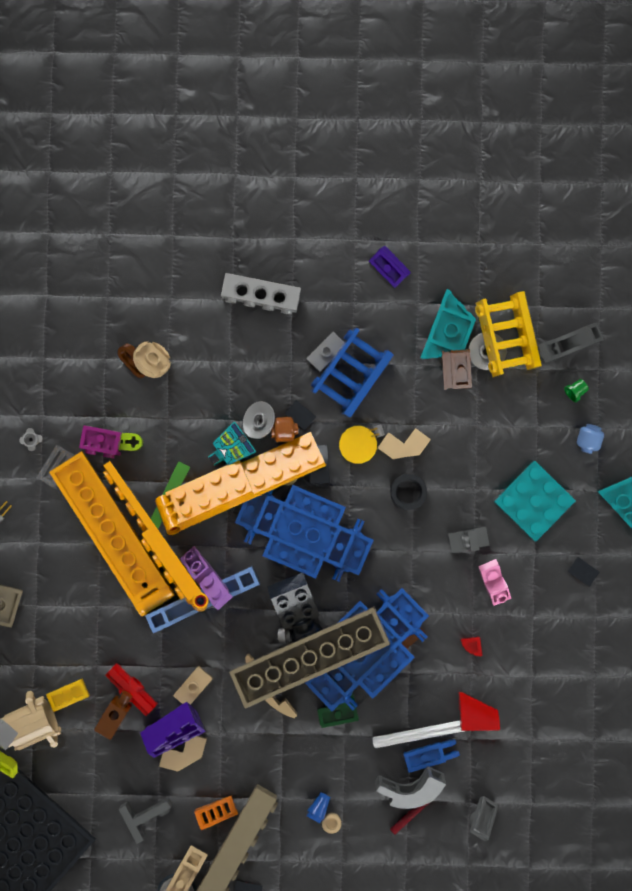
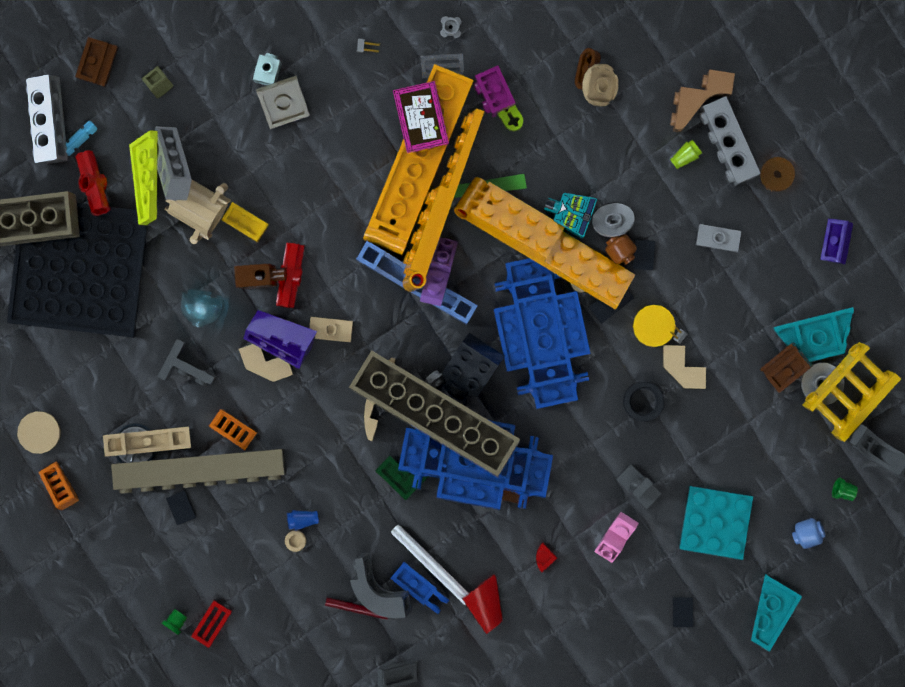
camera: 60 degrees right, 0 degrees up
blue fence [311,328,394,418] -> none
none -> clear light blue cylinder [181,290,224,327]
none -> tile [393,81,449,154]
none -> medium nougat arch [670,70,735,132]
none -> lime cone [670,140,702,169]
none -> clear orange piece [760,157,795,192]

